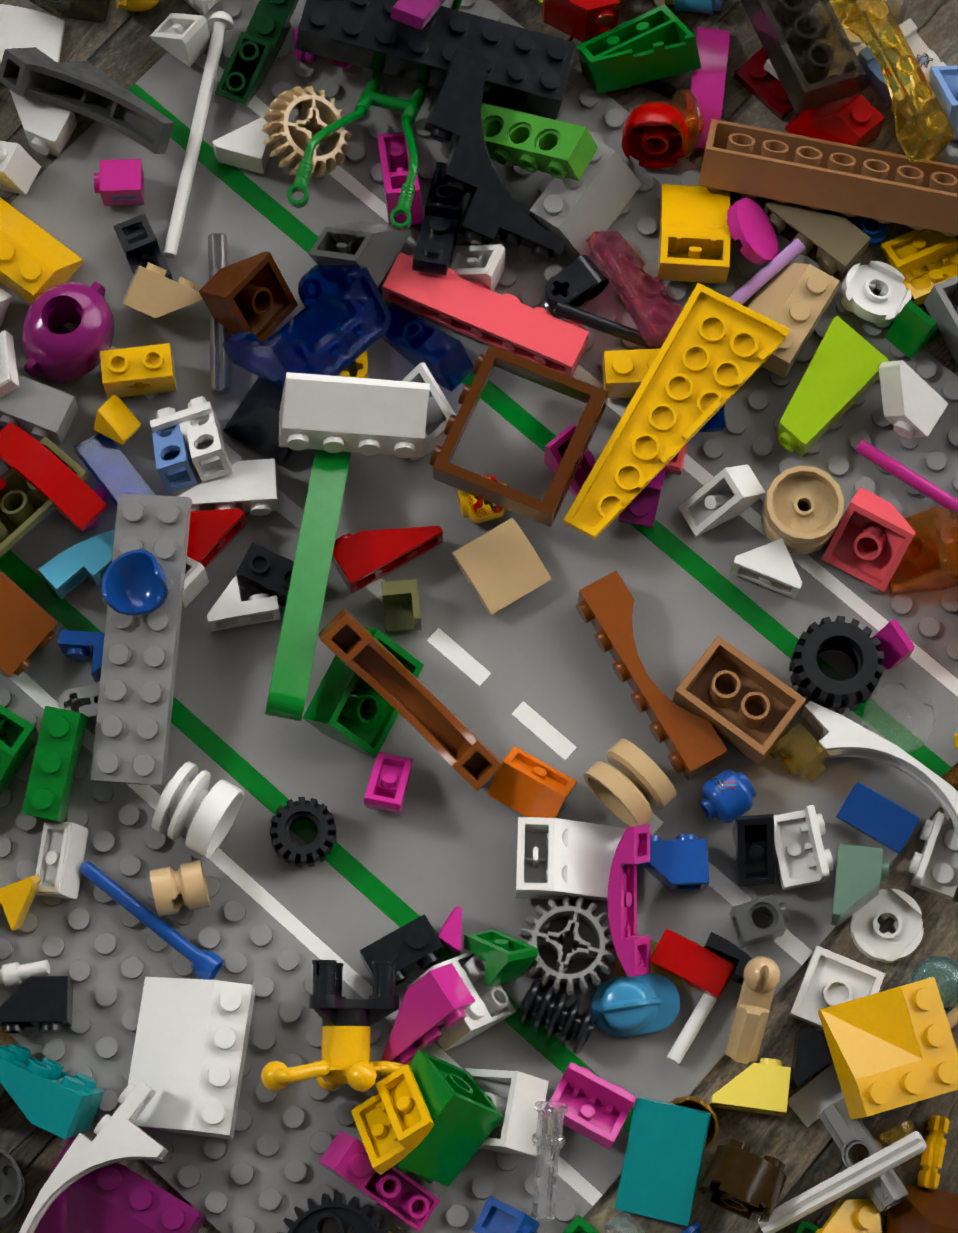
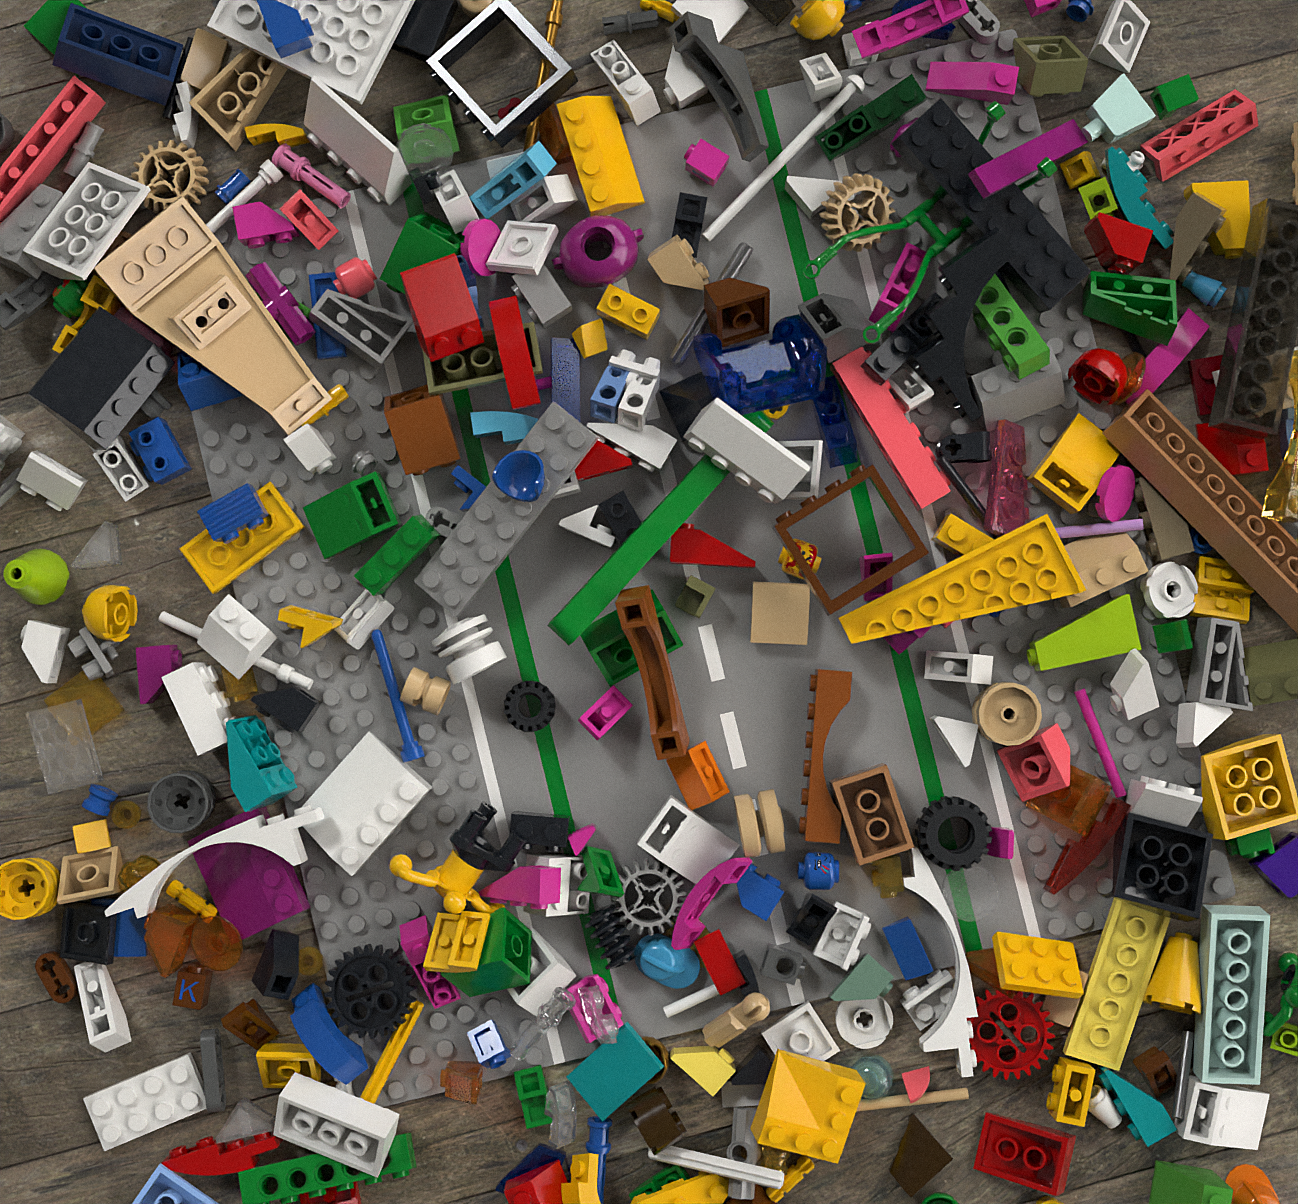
camera: 40 degrees right, 15 degrees up
none -> clear slope [578,985,618,1044]

